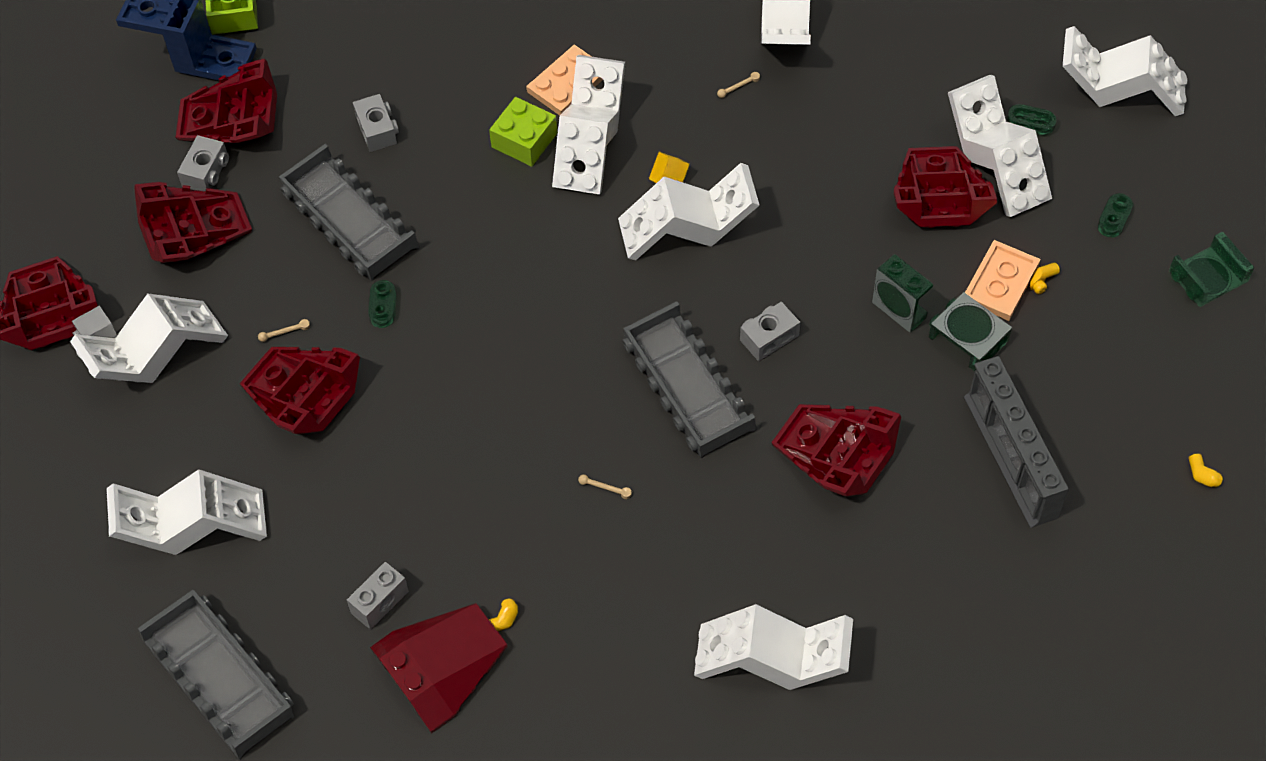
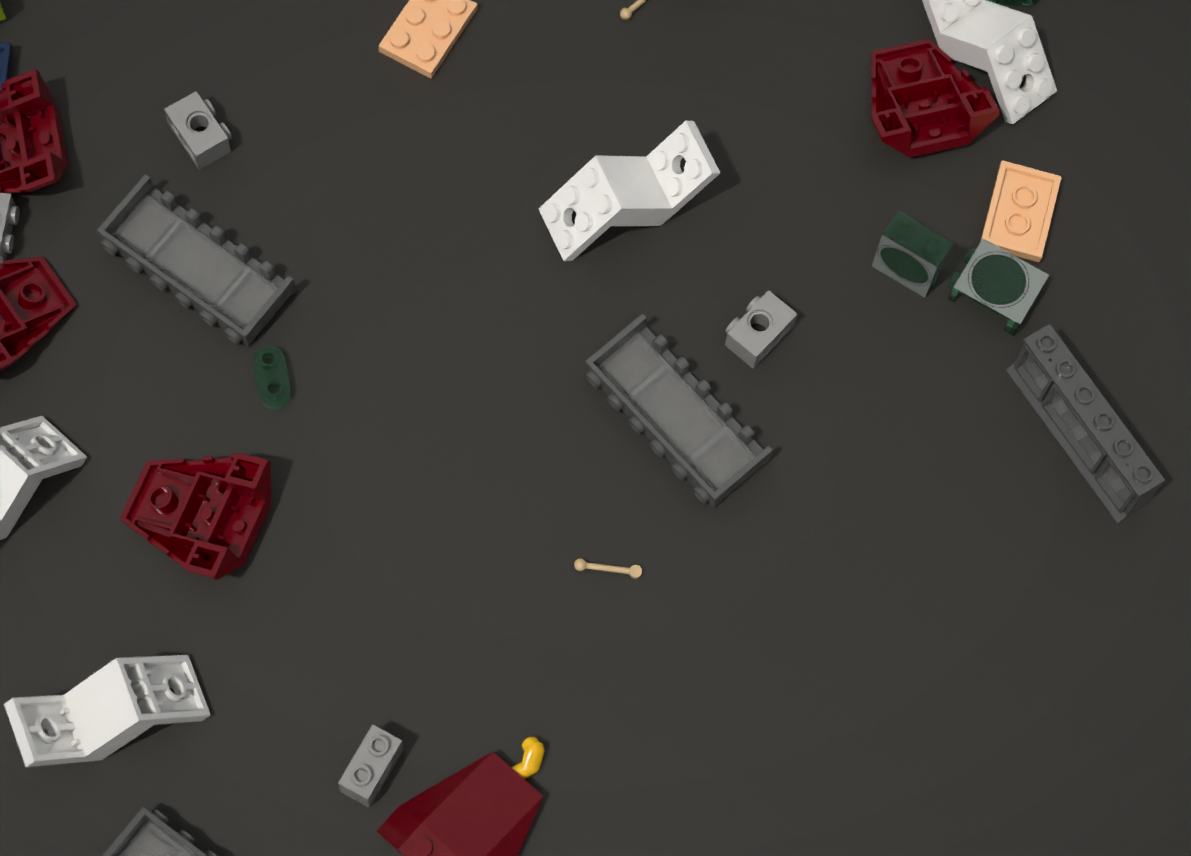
camera: 20 degrees left, 10 degrees up
tan hinge [258,319,310,342] -> none
lime brick [489,97,557,167] -> none
white bracket [552,55,625,194] -> none
yellow panel [649,152,689,183] -> none
white bracket [694,604,853,690] -> none
dark red wedge [771,404,901,497] -> none
yellow arm [1030,263,1060,294] -> none
clear green plate [1098,193,1133,237] -> none

